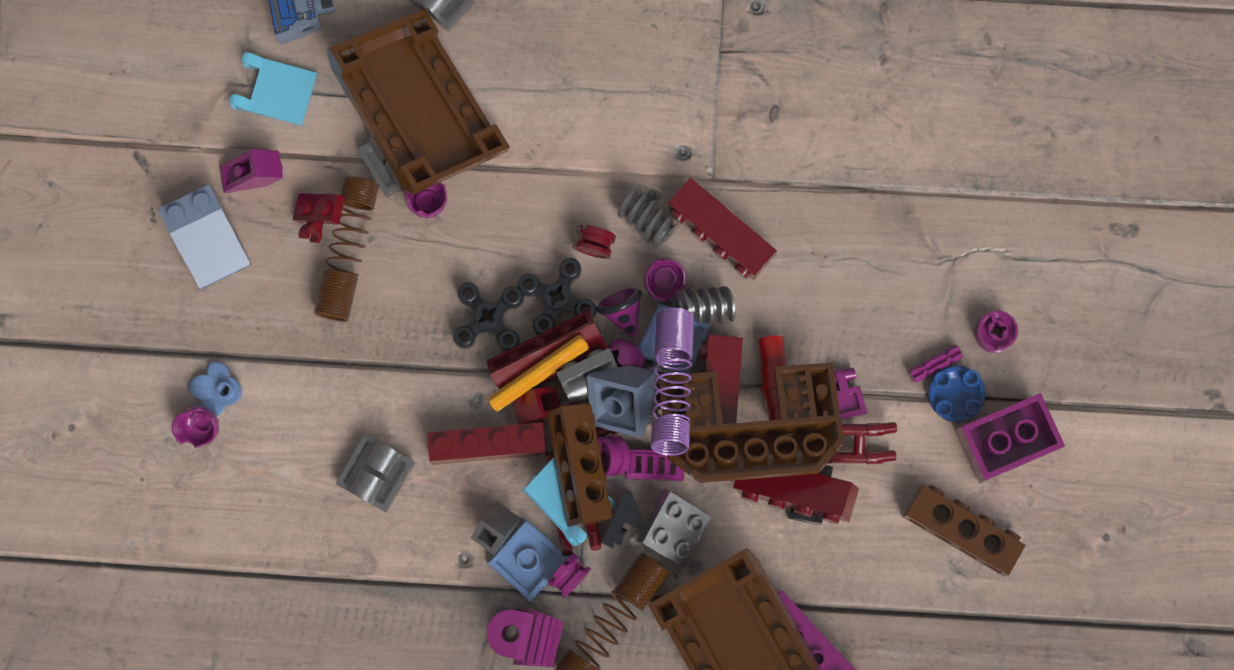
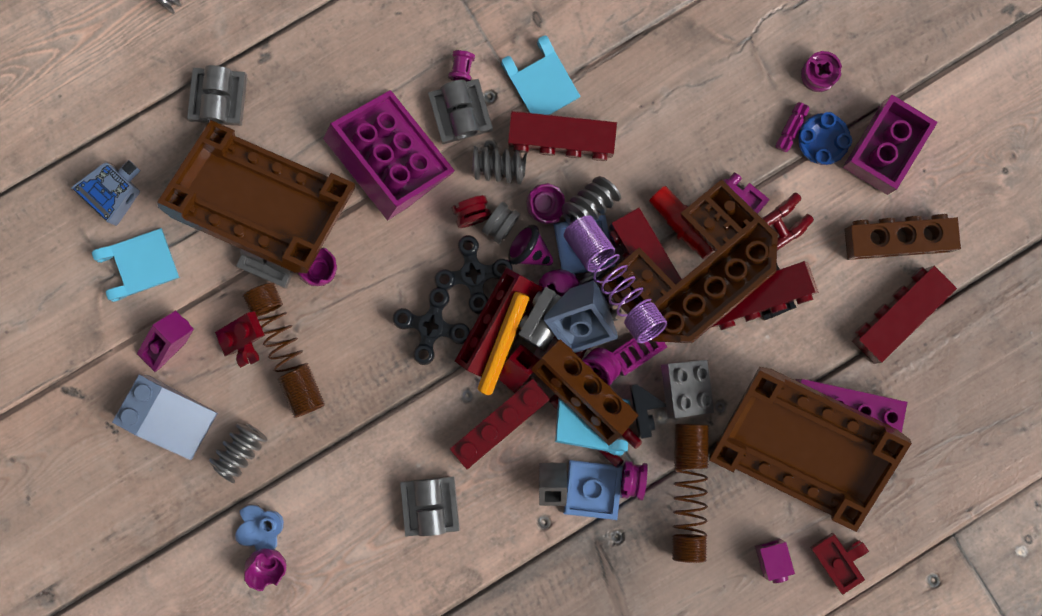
camera: 40 degrees left, 5 degrees up
magenta piece [487,607,564,668] -> none
none -> flat silver piece [209,423,268,483]
none -> magenta slope [323,90,455,221]
none -> flat silver plate [428,79,493,144]
none -> magenta bush [448,50,475,82]
none -> flat silver wheel [482,202,520,244]
none -> medium azure flag [501,35,581,115]
none -> dark red brick [852,265,957,364]

